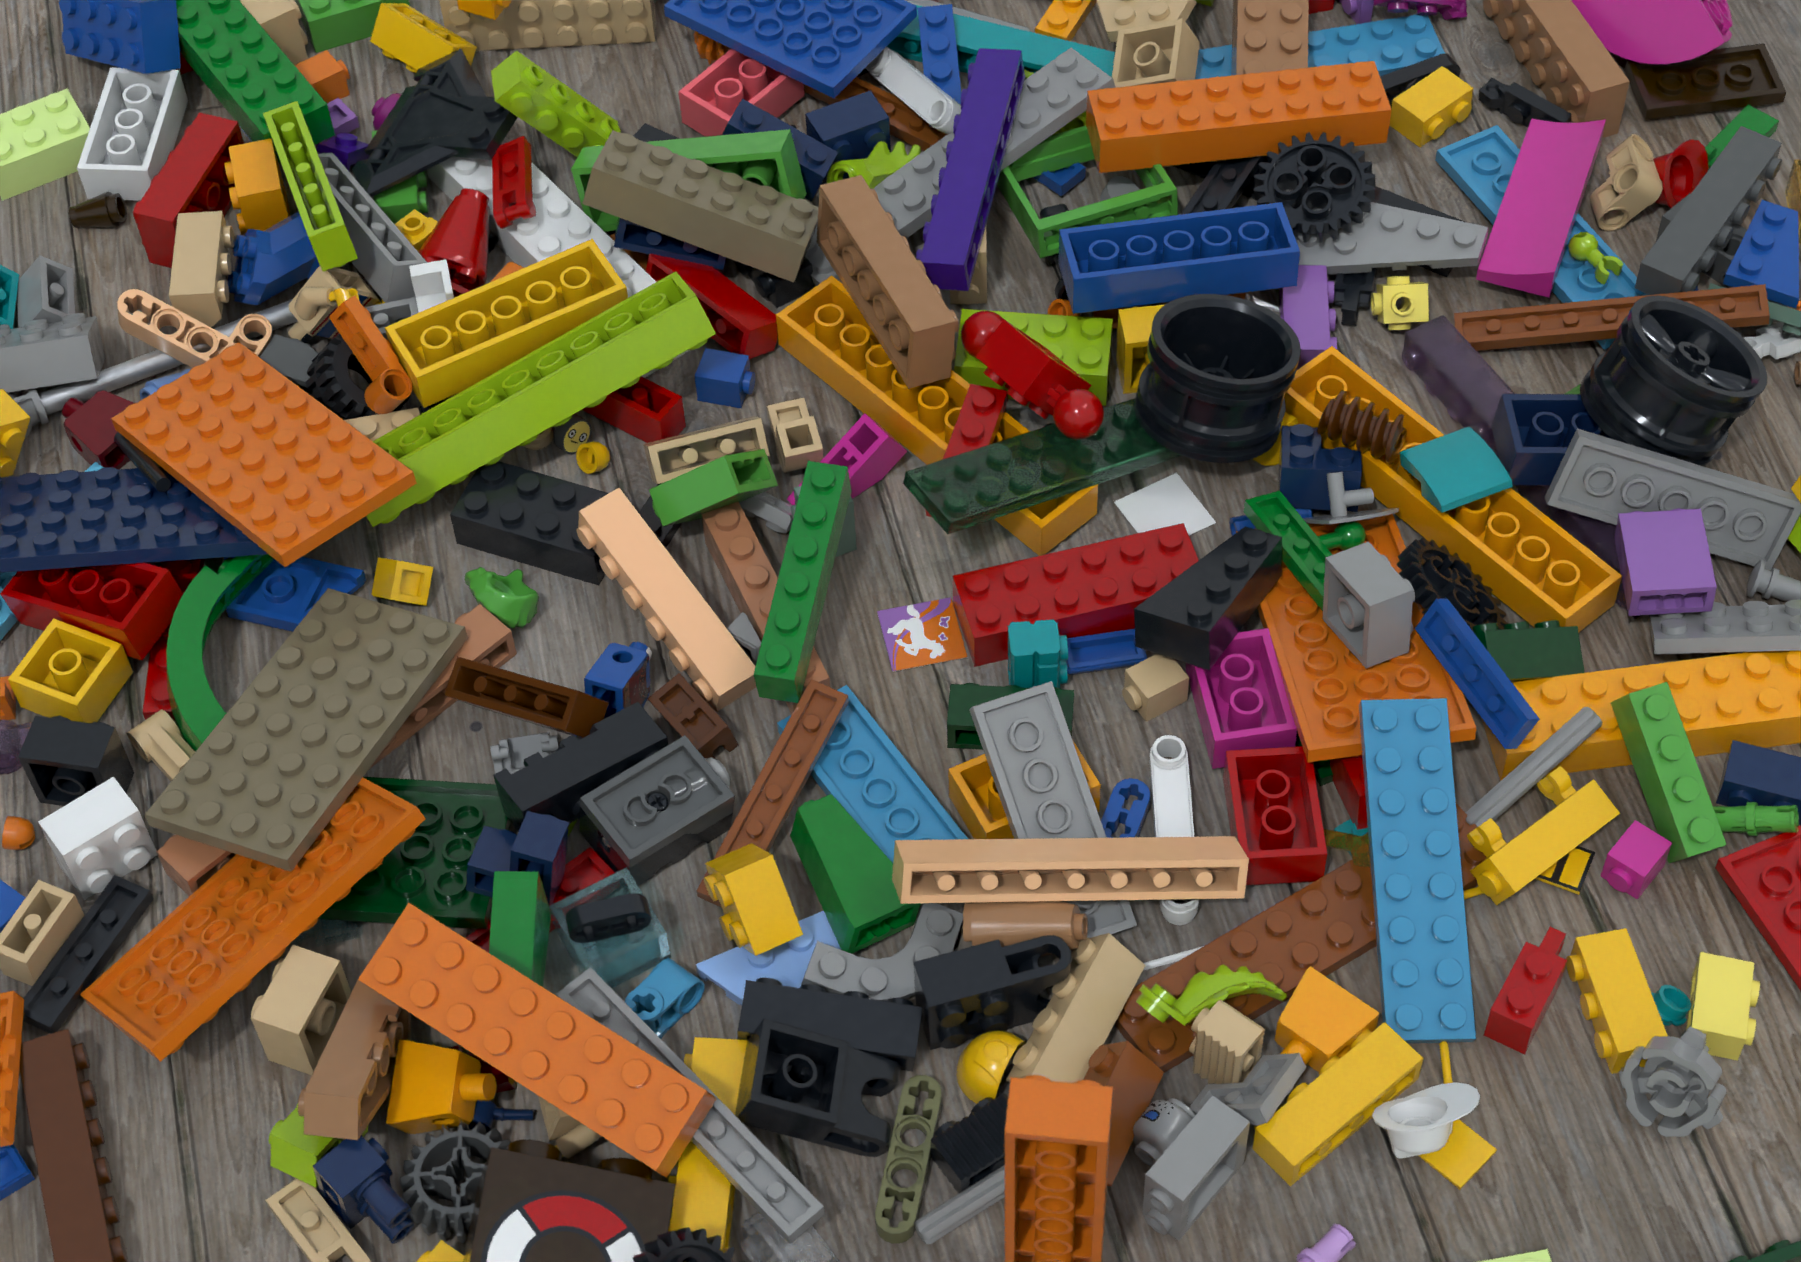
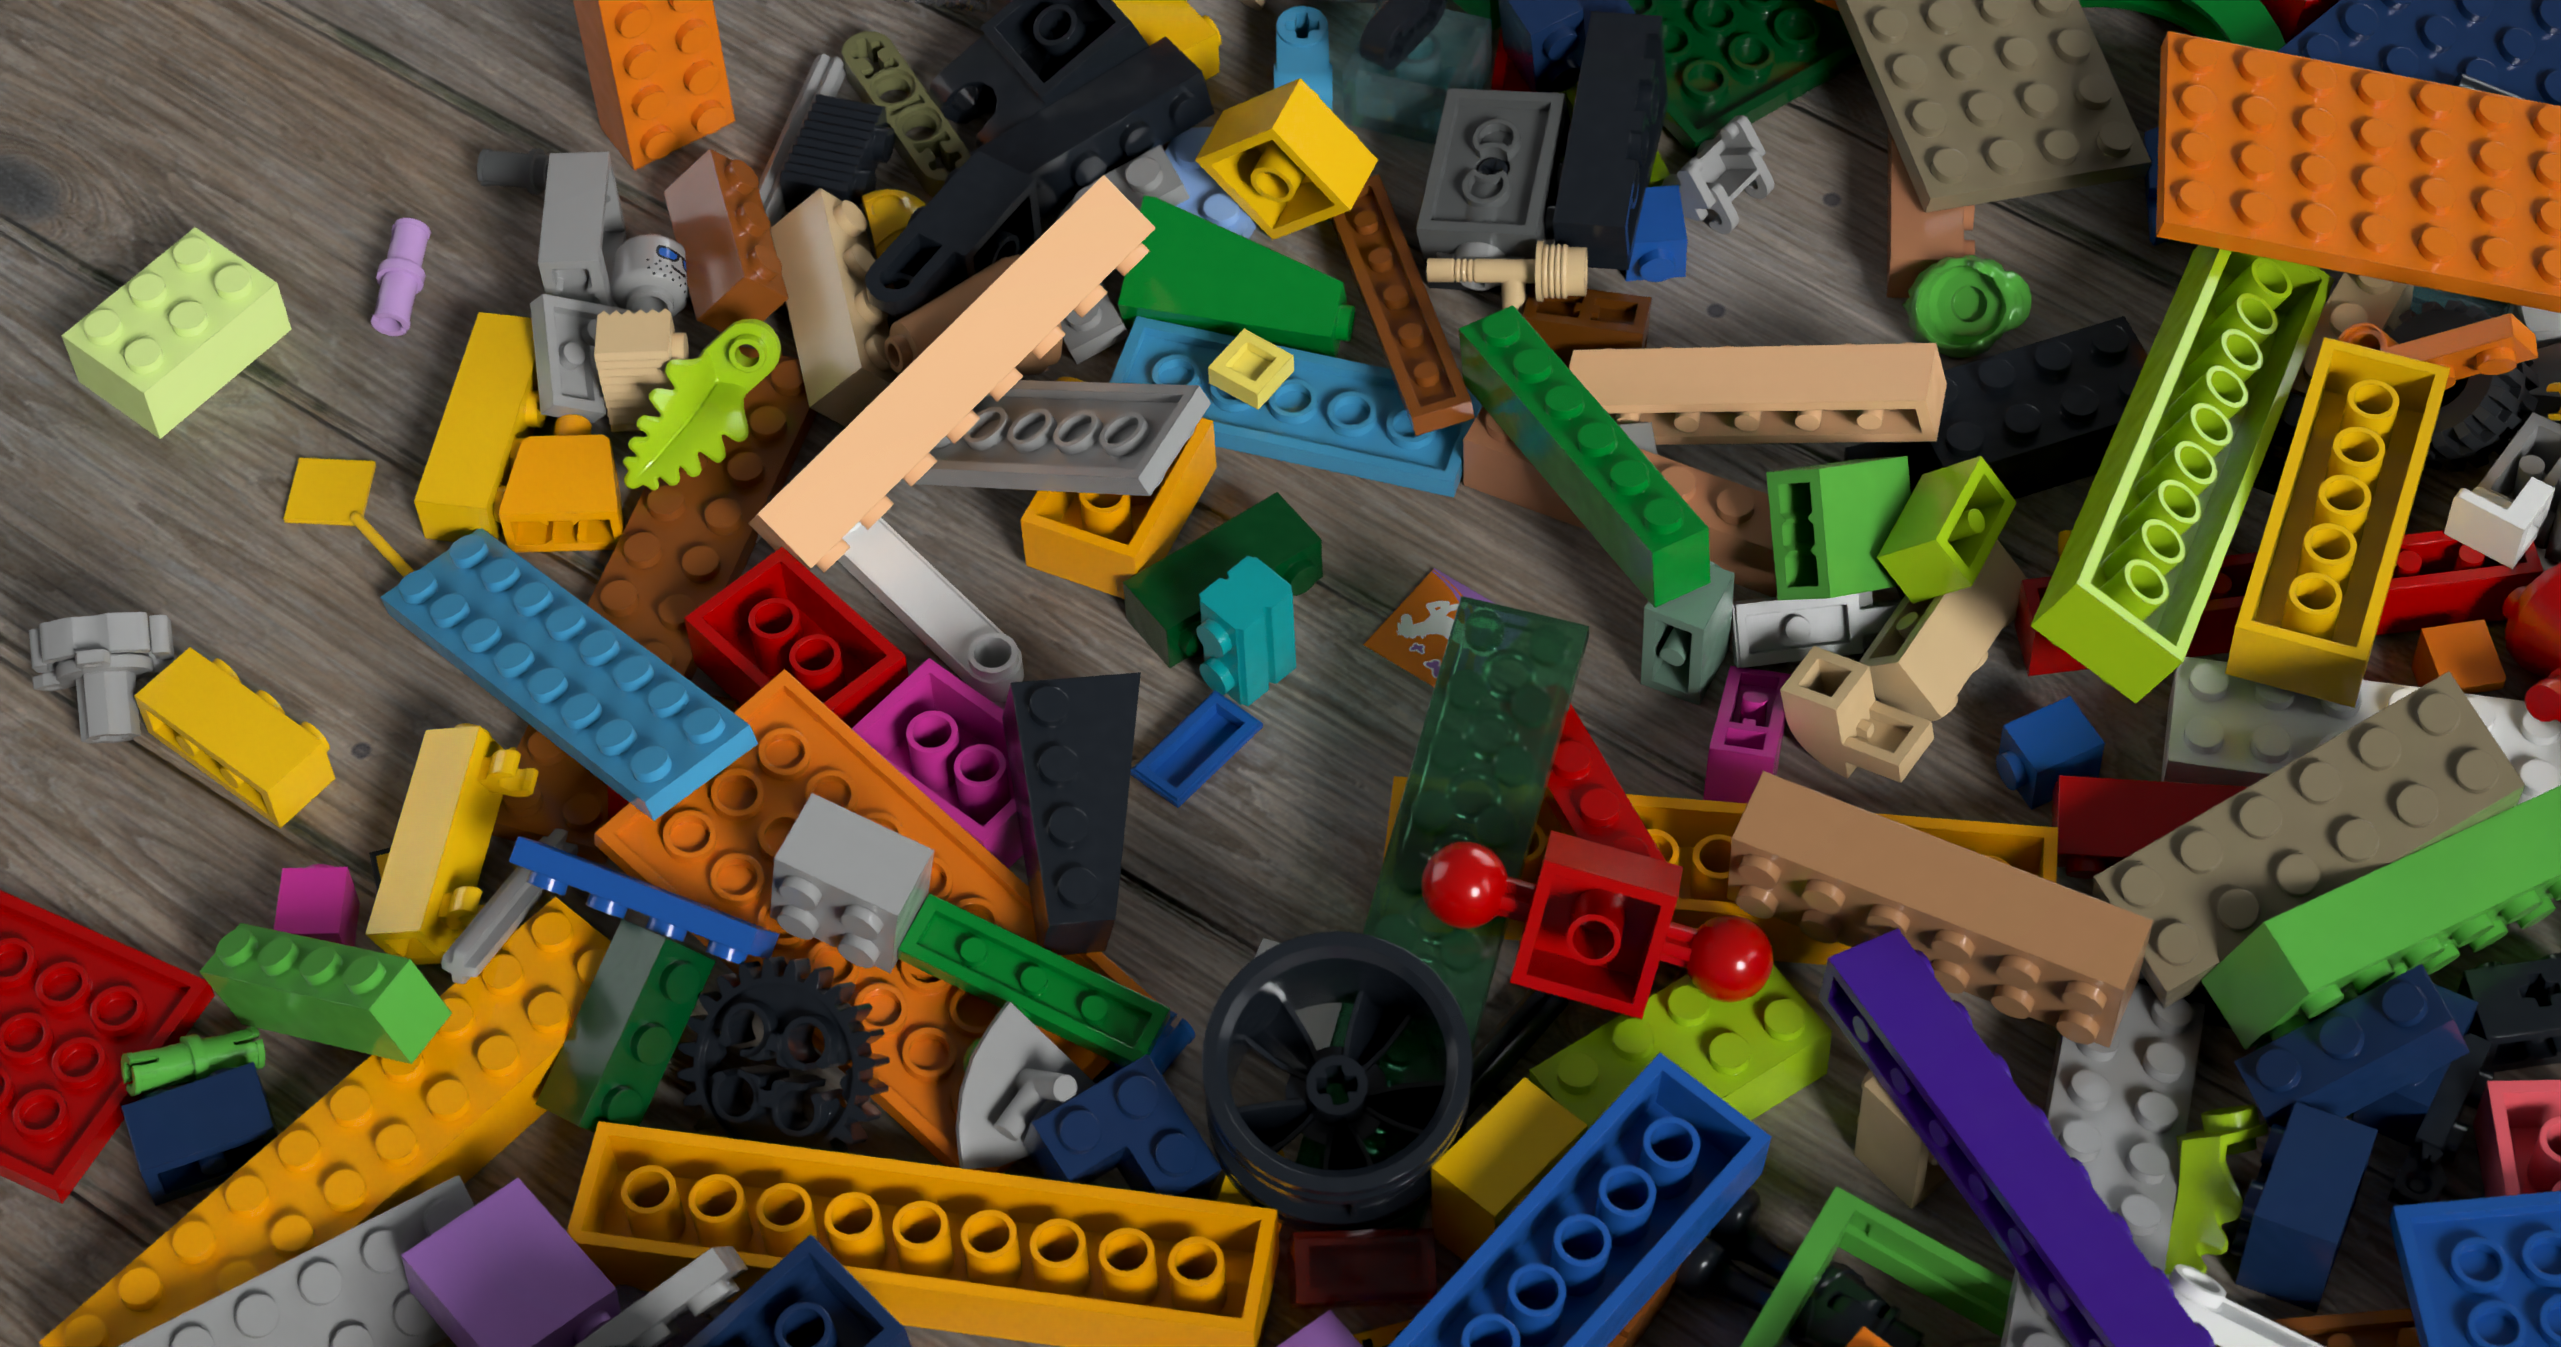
camera: 140 degrees right, 0 degrees up
yellow panel [371,557,433,606] -> none
reddish brown brick [444,656,609,738] -> none
blue torso [584,642,652,719] -> none
red brick [952,523,1199,667] -> none
blue beam [1101,778,1150,838] -> none
reddish brown piece [1317,390,1407,464] -> none
white piece [1372,1082,1480,1159] -> none
teal slope [1400,426,1513,513] -> none
red hinge [1484,927,1567,1055] -> none
teal plate [1652,985,1691,1026] -> none
light yellow brick [1686,952,1760,1061] -> none
none -> light yellow plate [1208,329,1294,410]
none -> tan piece [1427,241,1588,316]
none -> lime brick [1877,456,2017,604]

